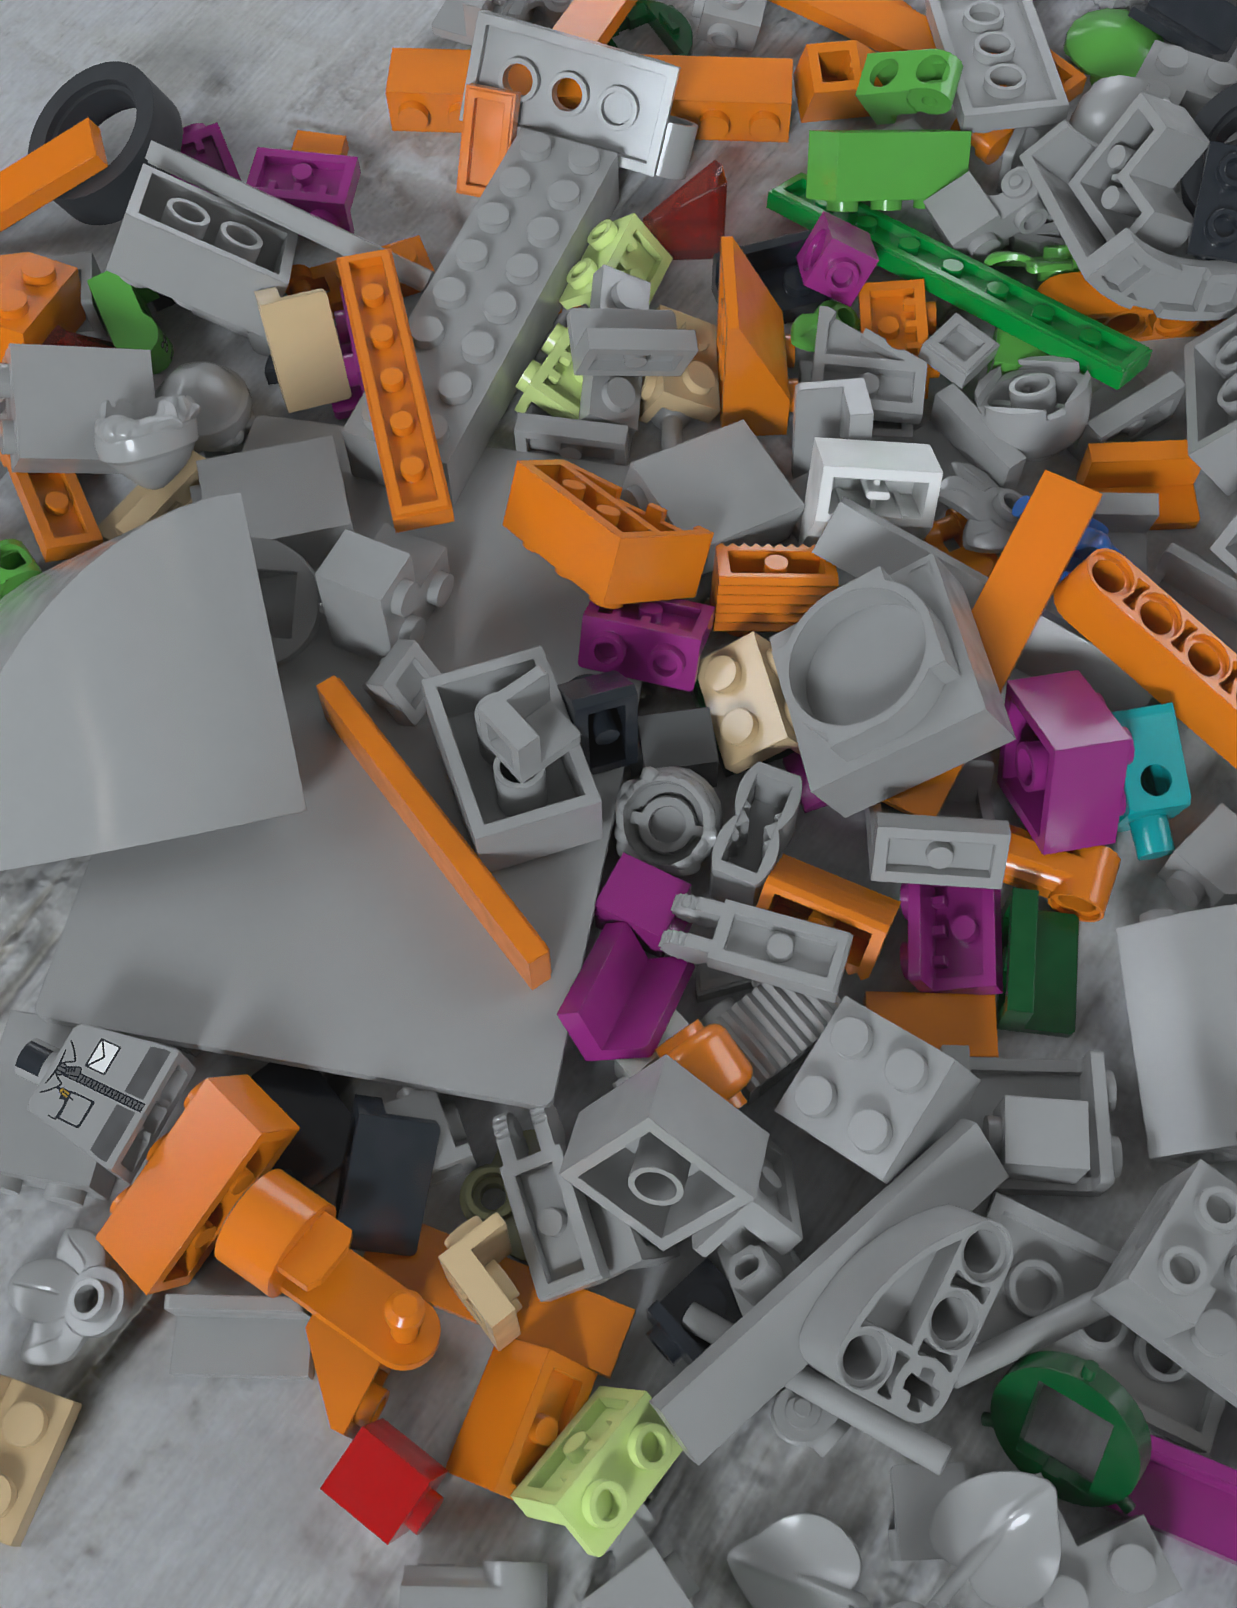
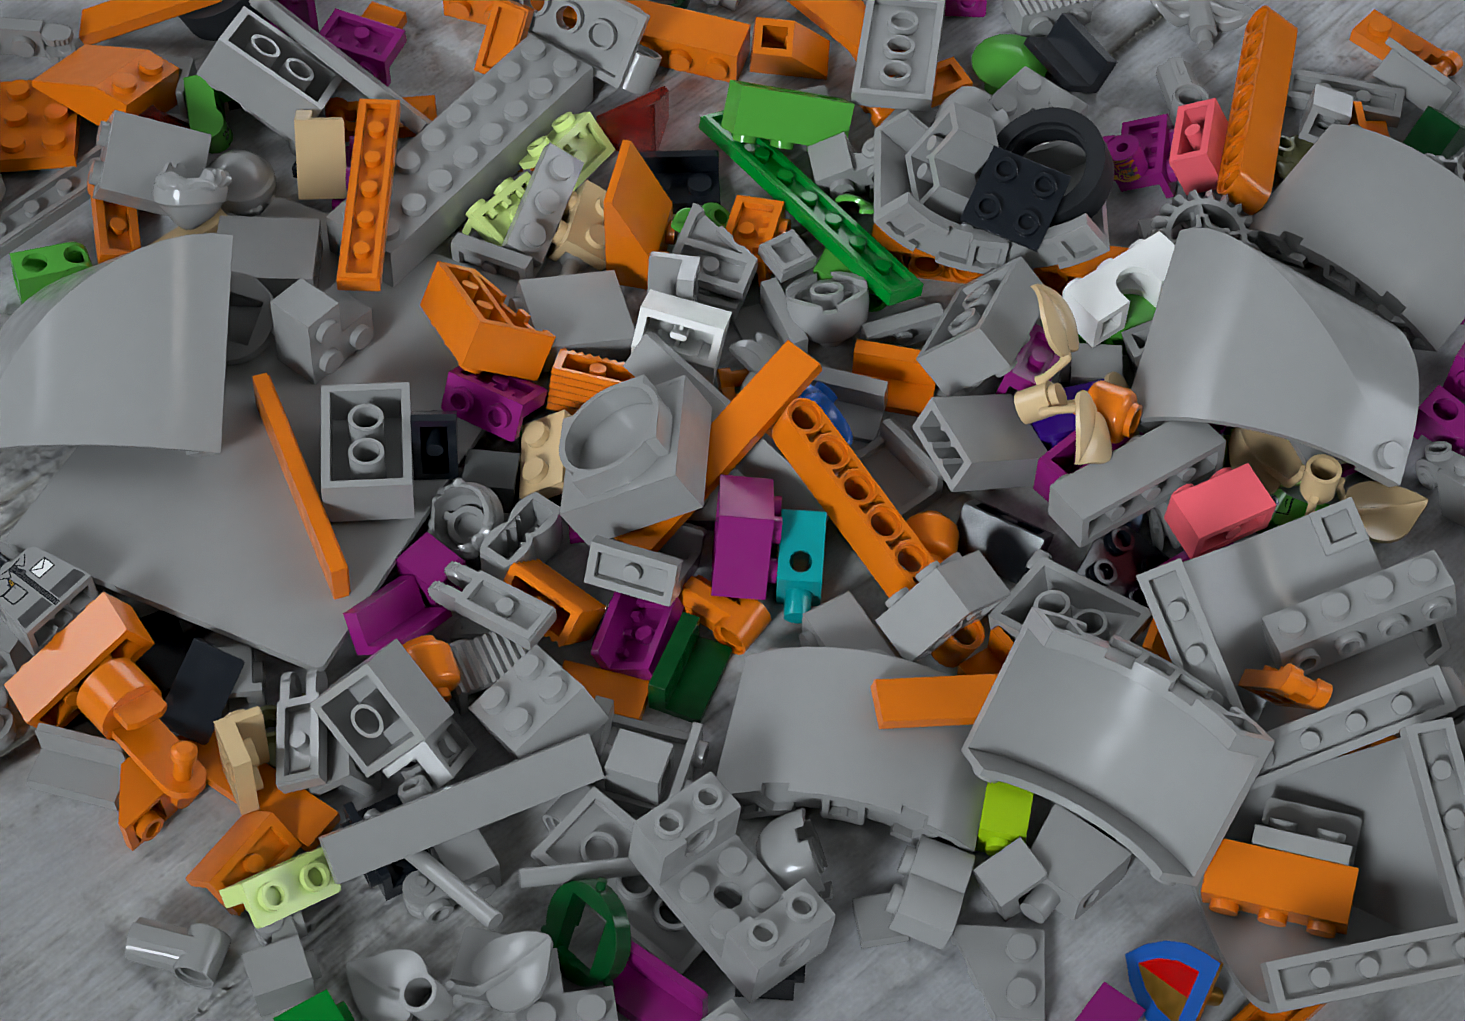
camera: 10 degrees right, 10 degrees down
red brick [320,1418,449,1545] -> none
light grey tile [362,639,441,727] -> none
light grey panel [477,665,581,784] -> none
light grey panel [566,308,698,376] -> none
magenta brick [796,211,879,307] -> none
light grey beam [799,1204,1014,1424] -> none
bright green leg [855,49,963,125] -> none

